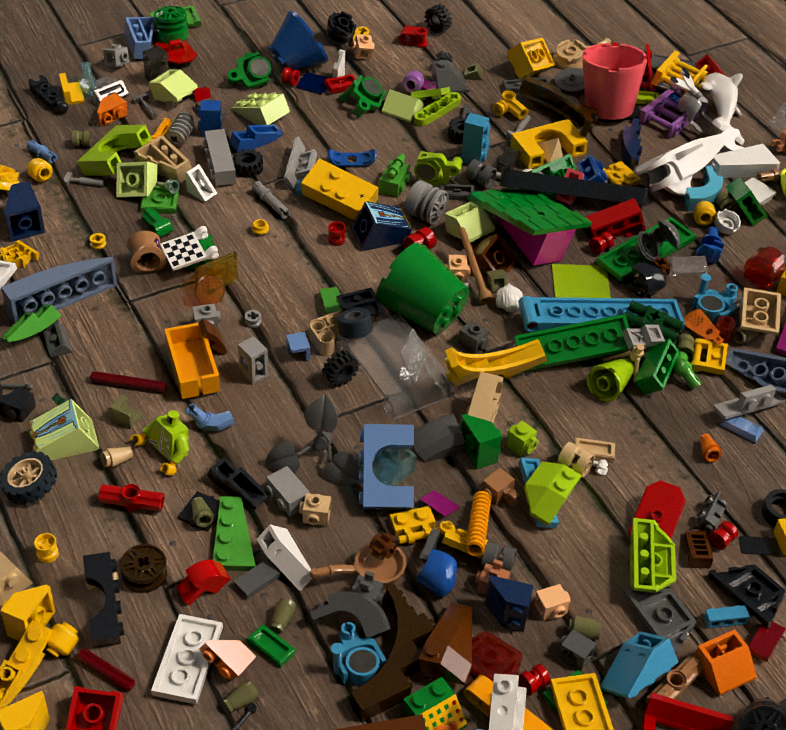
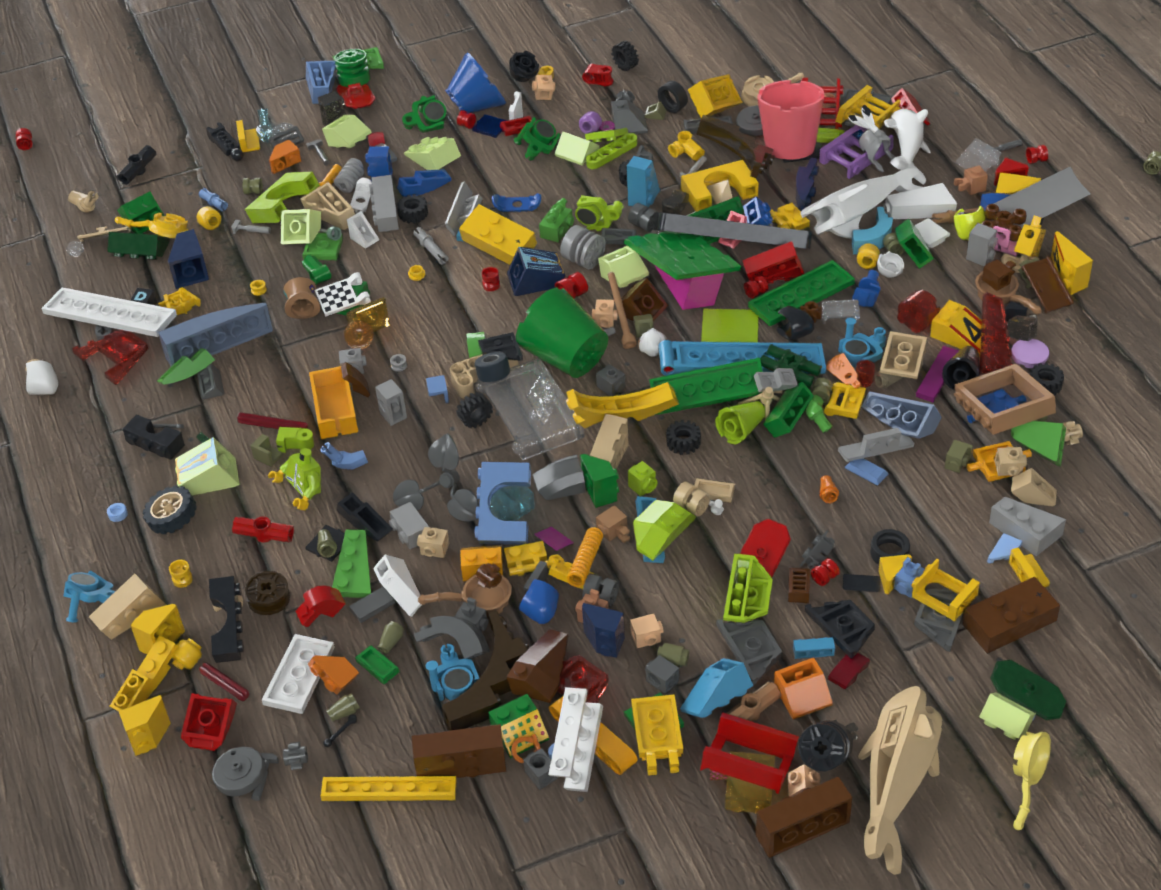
camera: 10 degrees right, 0 degrees up
tan cone [101,446,133,468] -> none
light grey brick [103,44,129,68] -> none
red wheel [519,664,551,695] -> none
dark grey animal [636,220,680,262] -> none
none -> lime leg [276,427,314,453]
none -> white piece [350,177,372,213]
none -> light orange slope [460,545,503,581]
none -> black tyre [658,81,688,113]
none -> black tyre [666,420,701,455]

